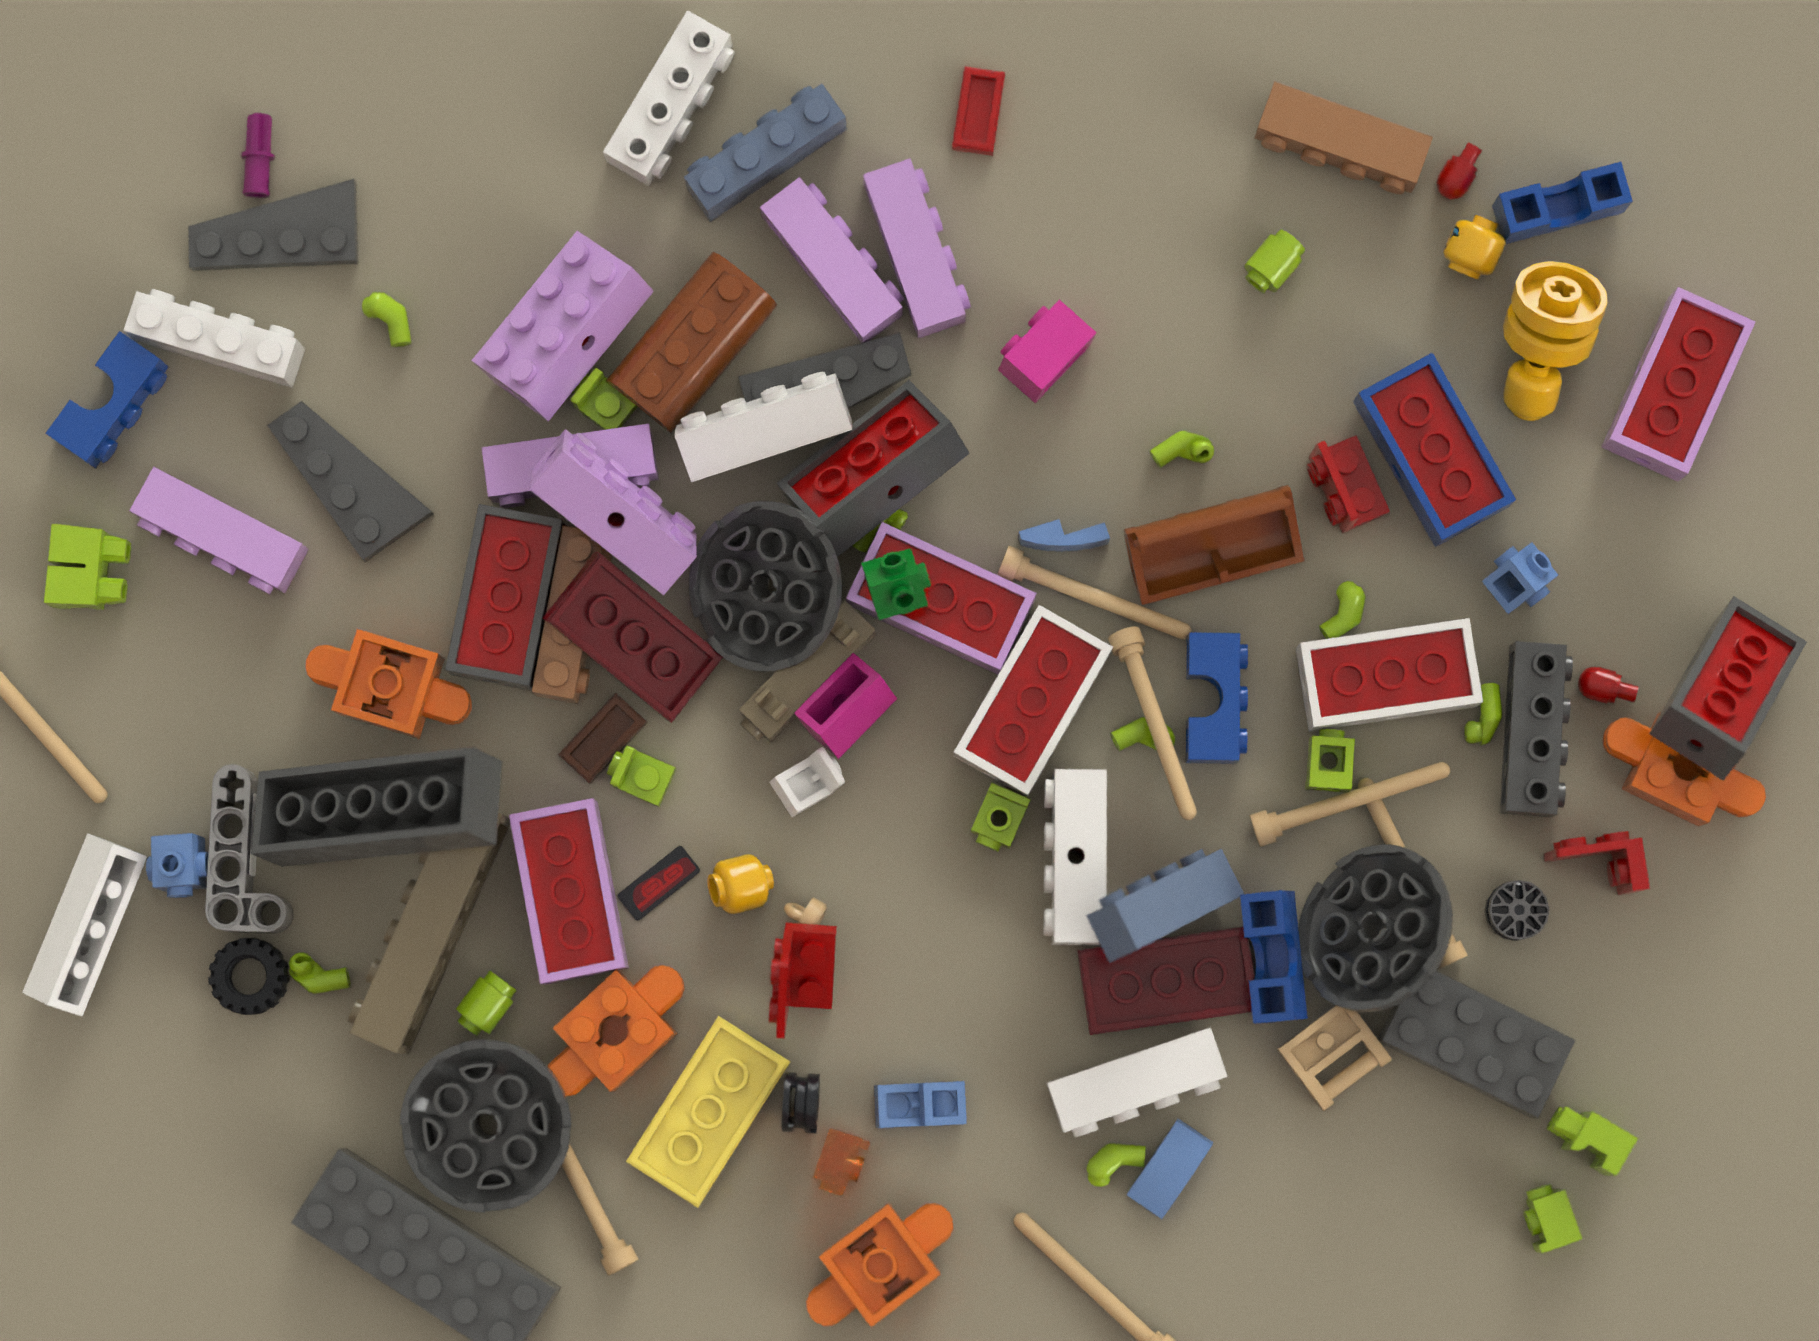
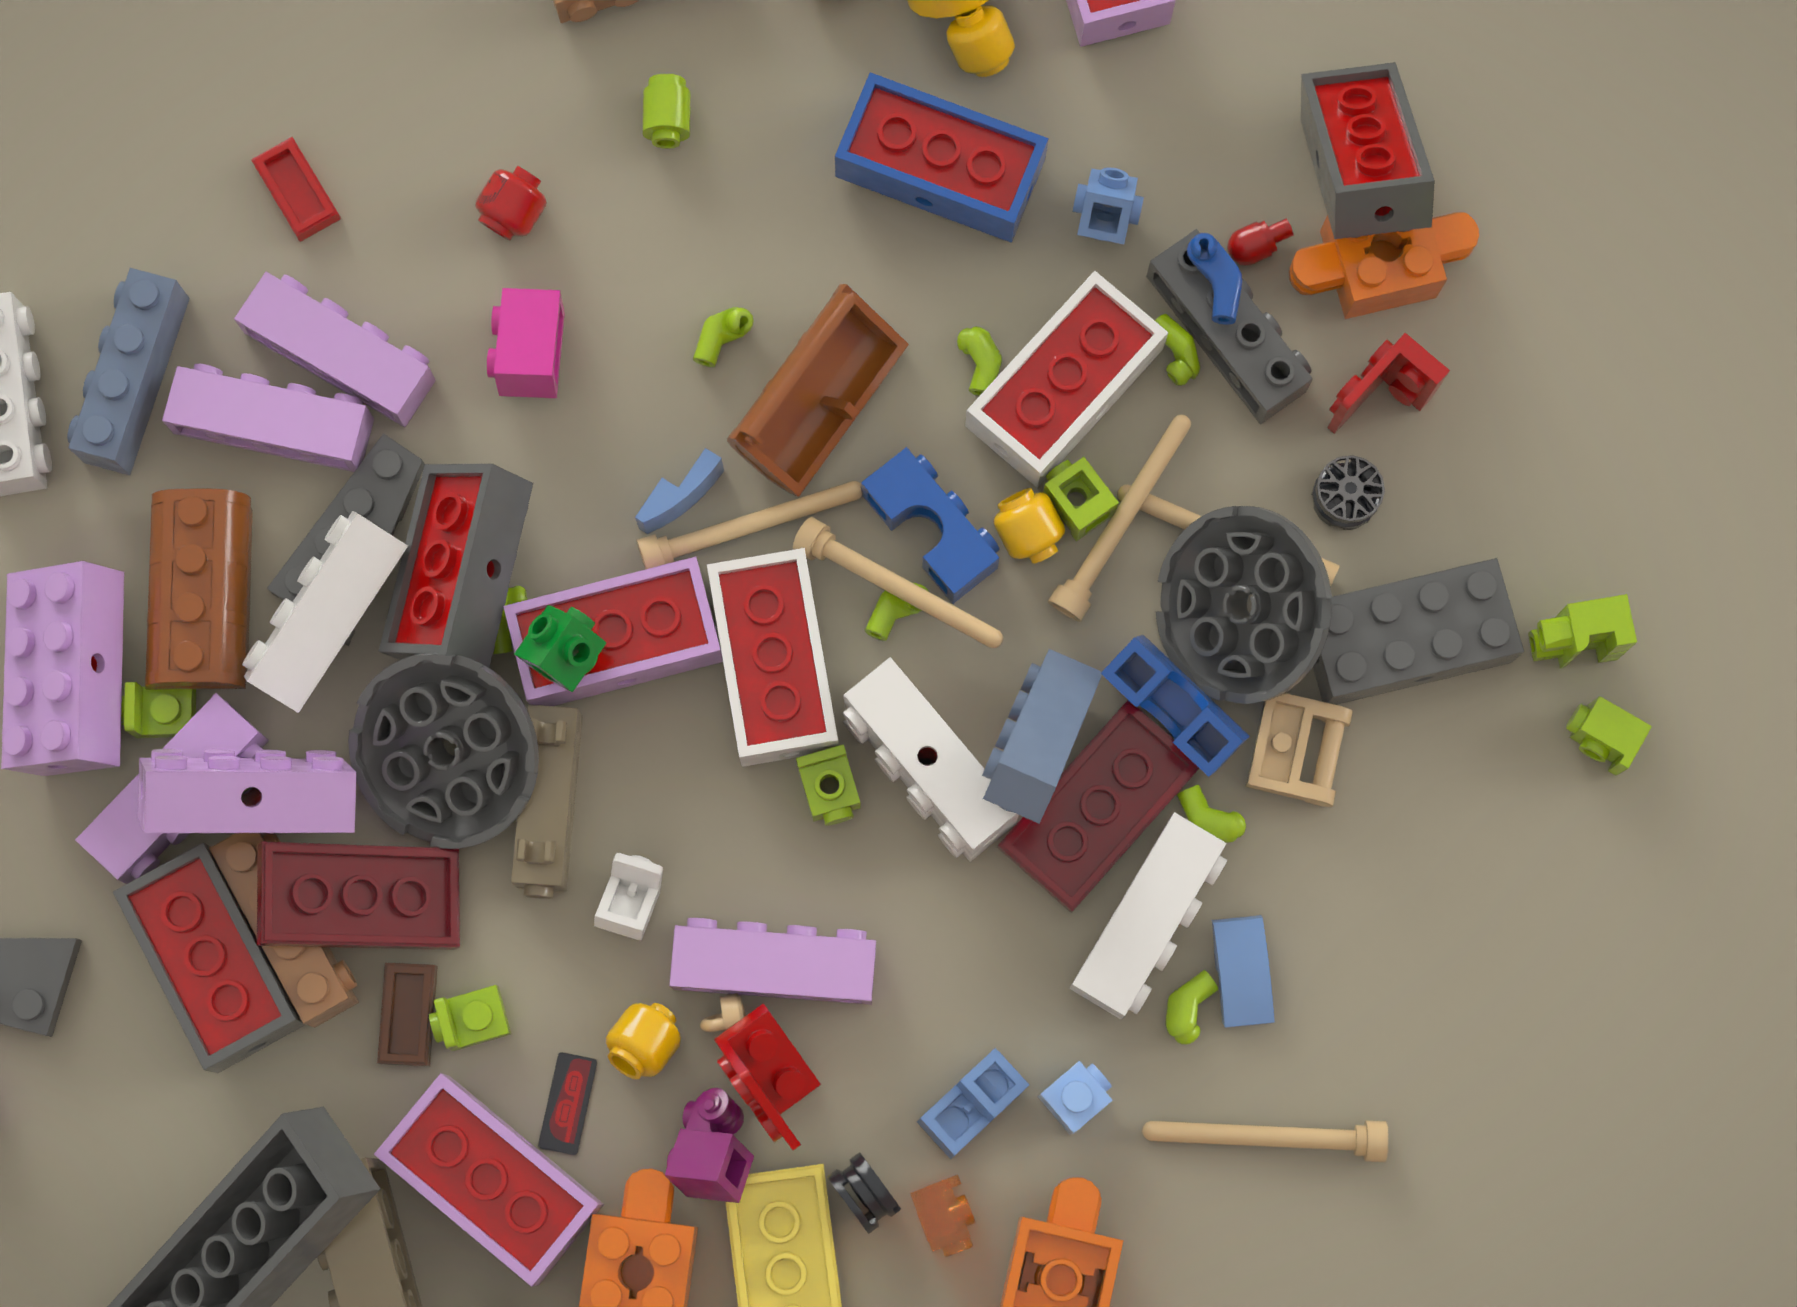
camera: 45 degrees left, 5 degrees down
orange brick [305,629,472,739] -> none
dark pink brick [794,653,897,759] -> none
red bracket [1306,435,1390,533] -> none
none -> red head [475,166,547,241]
none -> magenta brick [664,1088,754,1203]
none -> lavender brick [669,918,876,1005]
none -> yellow head [993,488,1065,564]
none -> light blue brick [1037,1061,1113,1135]
none -> lime arm [1177,785,1246,843]
none -> blue arm [1187,233,1243,325]

